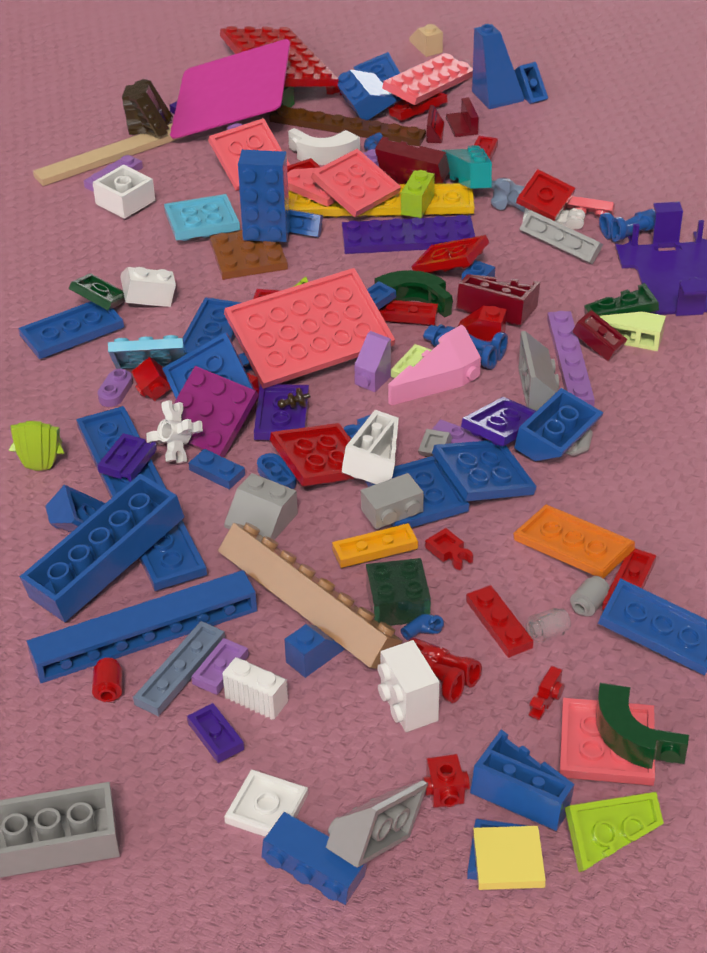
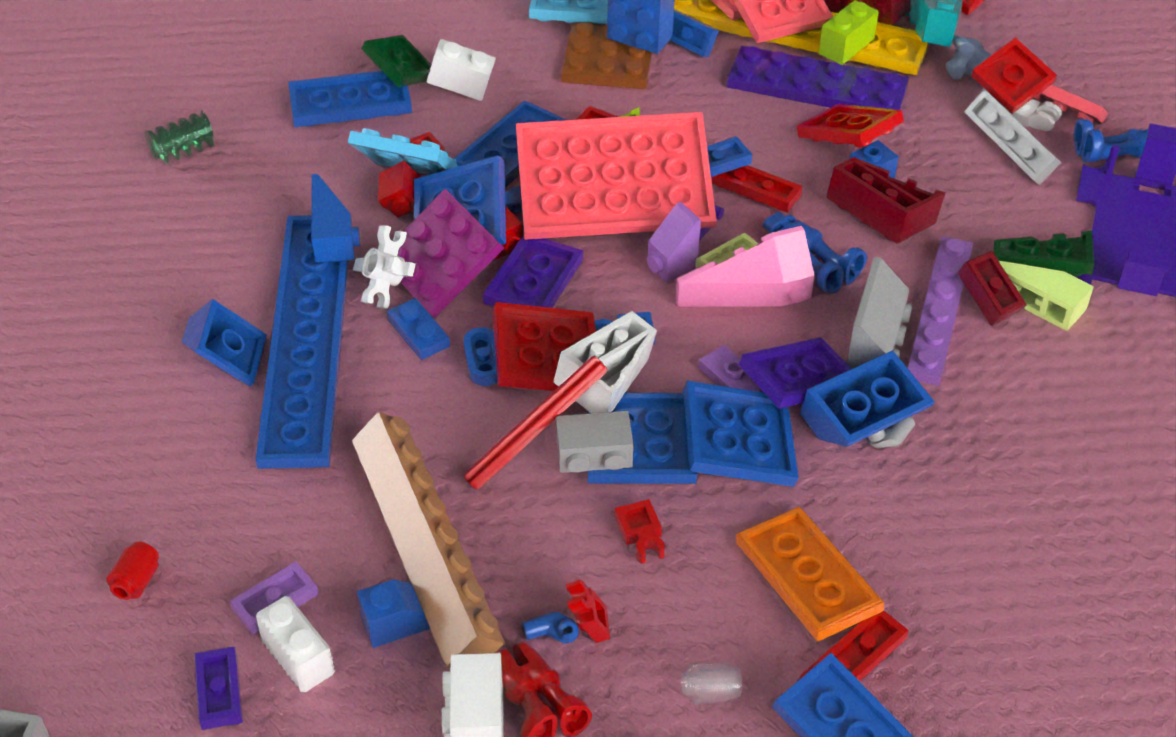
camera: 20 degrees right, 5 degrees up
lime hair [8,421,65,471] -> none
blue brick [19,474,184,622] -> none
blue brick [27,570,257,684] -> none
dark purple plate [97,433,157,482] -> none
medium lavender plate [98,369,133,407] -> none
sand blue plate [133,621,225,716] -> none
light grey slope [224,473,298,540] -> none
dark brown hair [277,388,310,409] -> none
light orange plate [332,523,418,568] -> none
clear green brick [366,558,431,626] -> none
dark green arch [375,270,453,318] -> none
light grey plate [418,429,452,457] -> none
red slope [458,305,507,341] -> none
red plate [466,585,534,658] -> none
light grey brick [570,576,610,616] -> none
none -> blue slope [311,174,360,263]
none -> axle [464,356,607,489]
none -> red plate [565,579,611,643]

